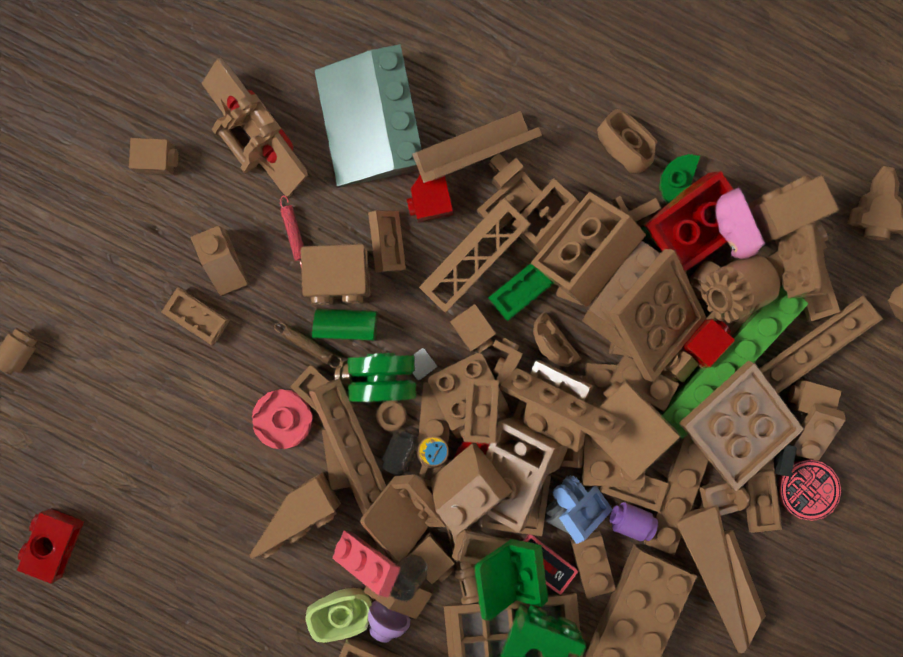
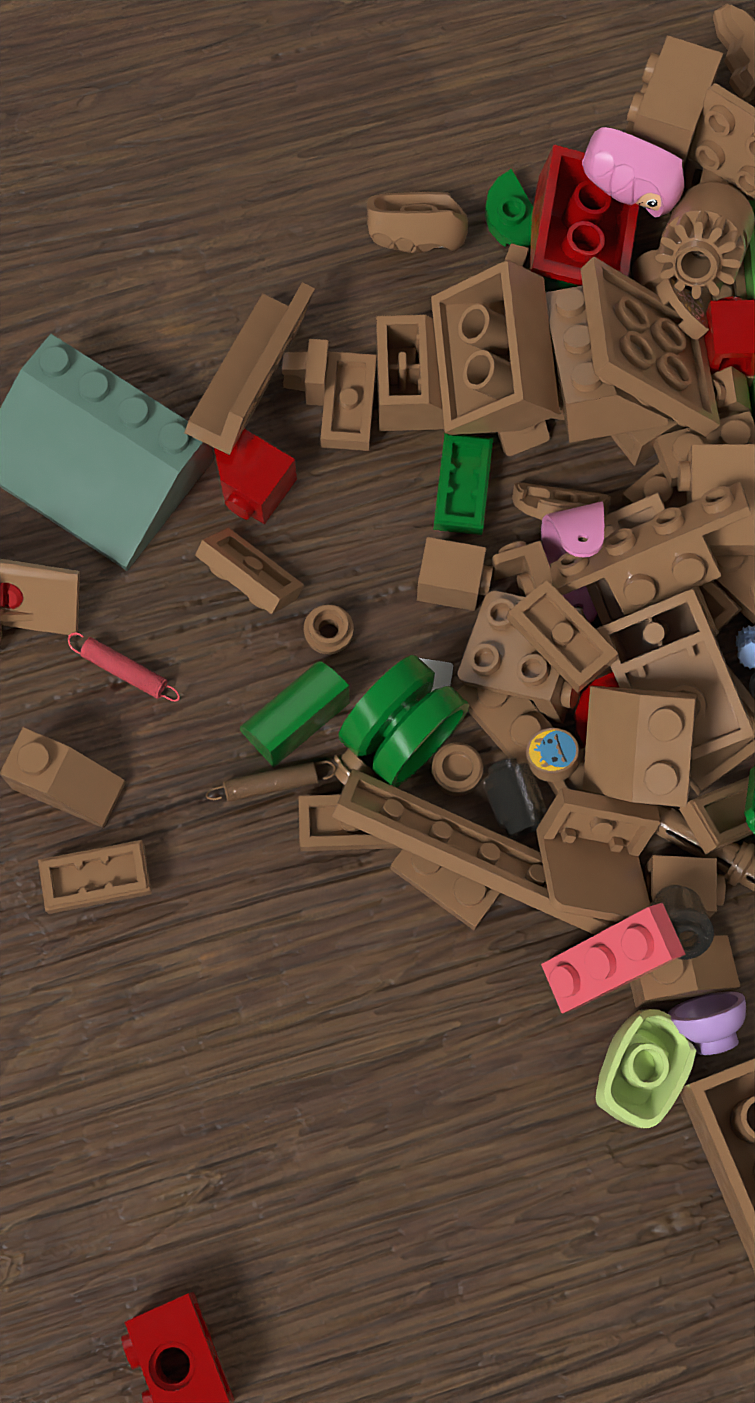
camera: 45 degrees left, 15 degrees down
medium nougat slope [249,472,341,559] -> none
coral tile [252,389,313,449] -> none
medium nougat piece [301,244,370,305] -> none
medium nougat fence [419,198,531,313] -> none
none -> medium nougat plate [304,605,354,654]
none -> bright pink piece [541,501,605,623]
none -> medium nougat tile [656,278,709,340]

